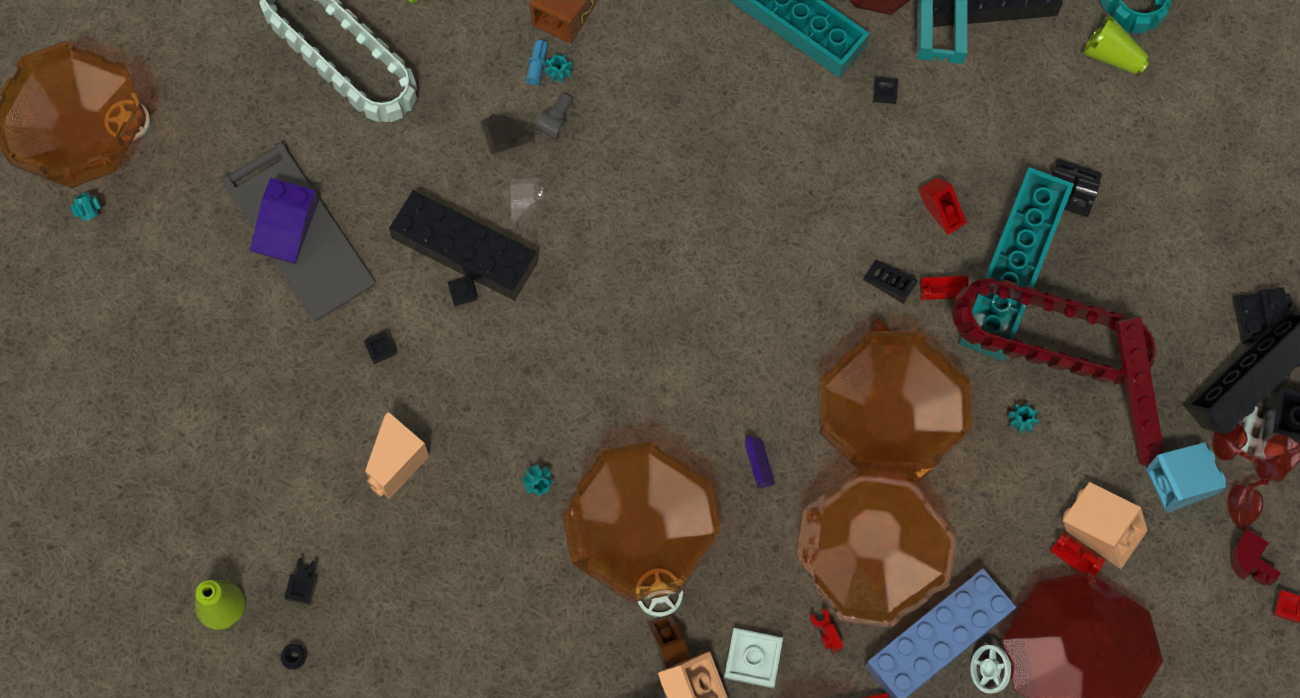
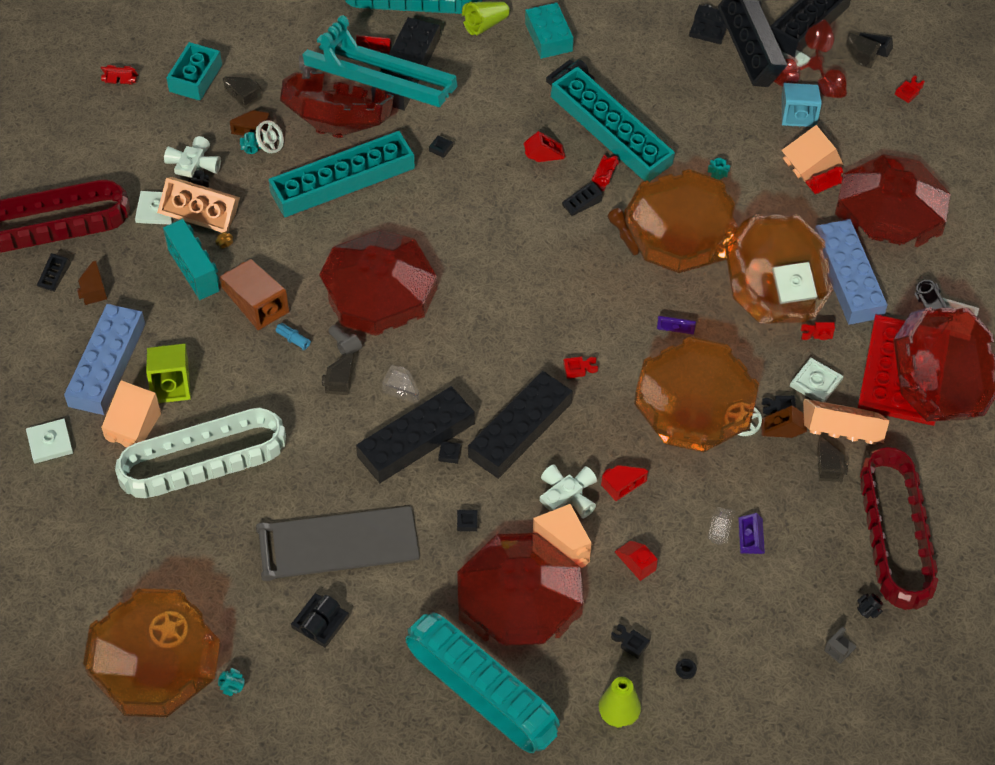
camera: 65 degrees left, 15 degrees down
dark purple slope [250,178,319,264] -> none
teal gear [521,464,554,496] -> none
teal gear [545,54,573,83] -> none
dark red piece [952,278,1156,384] -> none
light aqua wheel [970,645,1012,693] -> none
dark red plate [1115,316,1165,465] -> none
dark red brick [1230,529,1281,586] -> none
none -> black plate [291,593,349,648]
none -> clear red windscreen [319,229,437,336]
none -> teal piece [405,612,560,753]
none -> clear red windscreen [457,533,583,646]
none -> black brick [468,371,573,479]
none -> teal brick [525,3,573,59]
none -> light aqua brick [540,465,597,518]
none -> red plate [563,357,598,379]
none -> red slope [601,465,648,501]
none -> red slope [615,541,658,581]
none -> clear slope [707,506,736,544]
none -> dark purple slope [738,513,765,554]
none -> black plate [761,395,796,414]
none -> light aqua plate [772,262,817,304]

